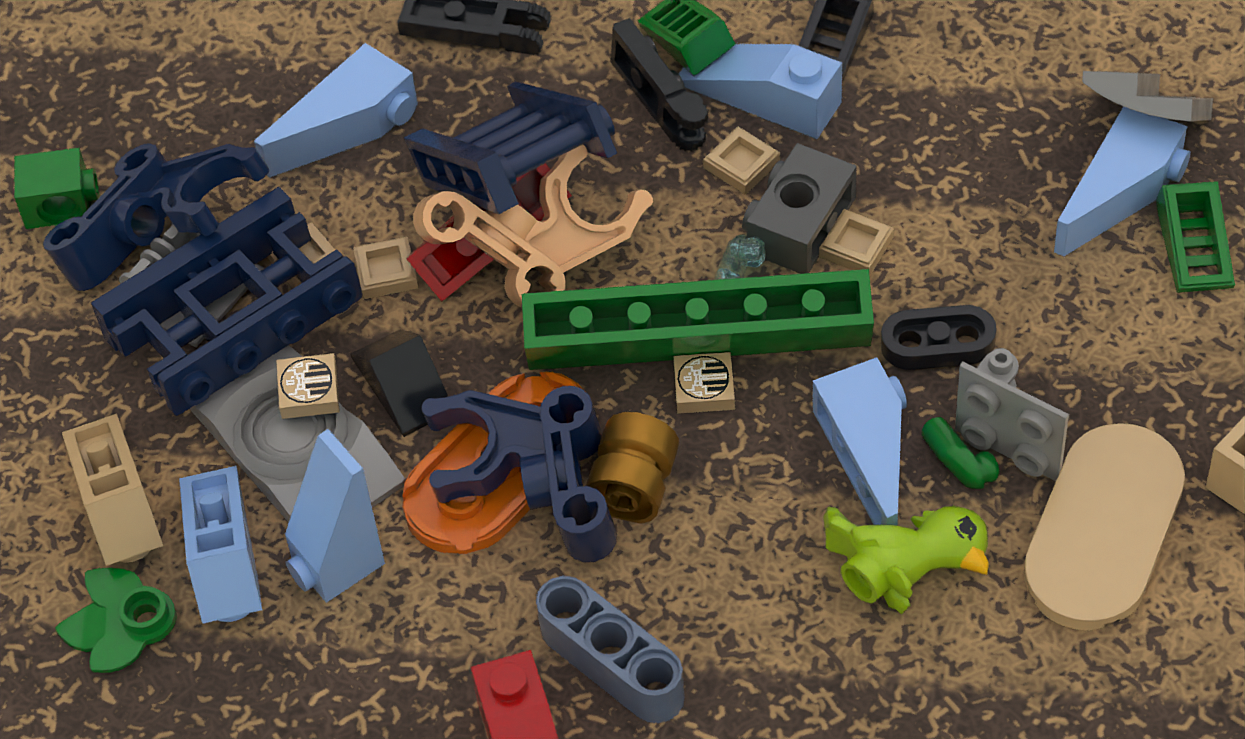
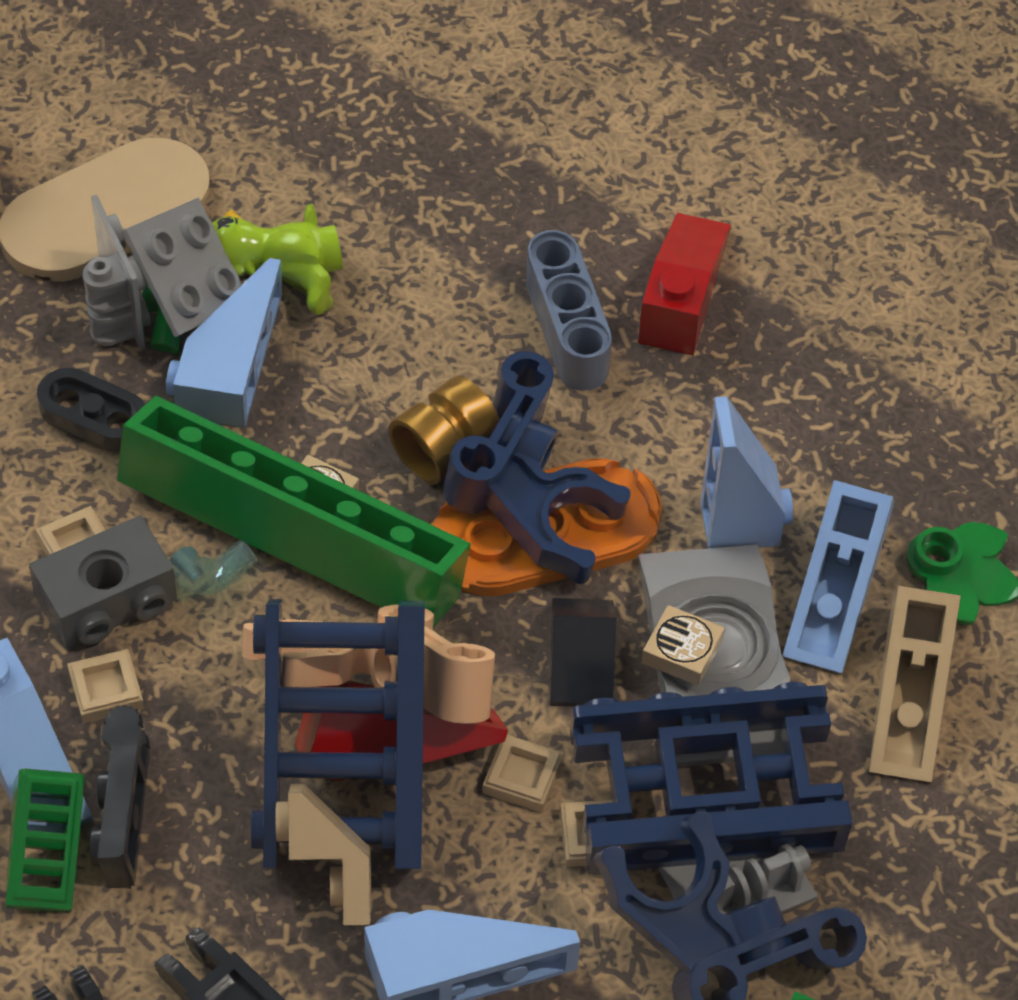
camera: 155 degrees left, 0 degrees up
none -> light grey hinge [122,197,242,337]
none -> tan slope [276,784,371,925]

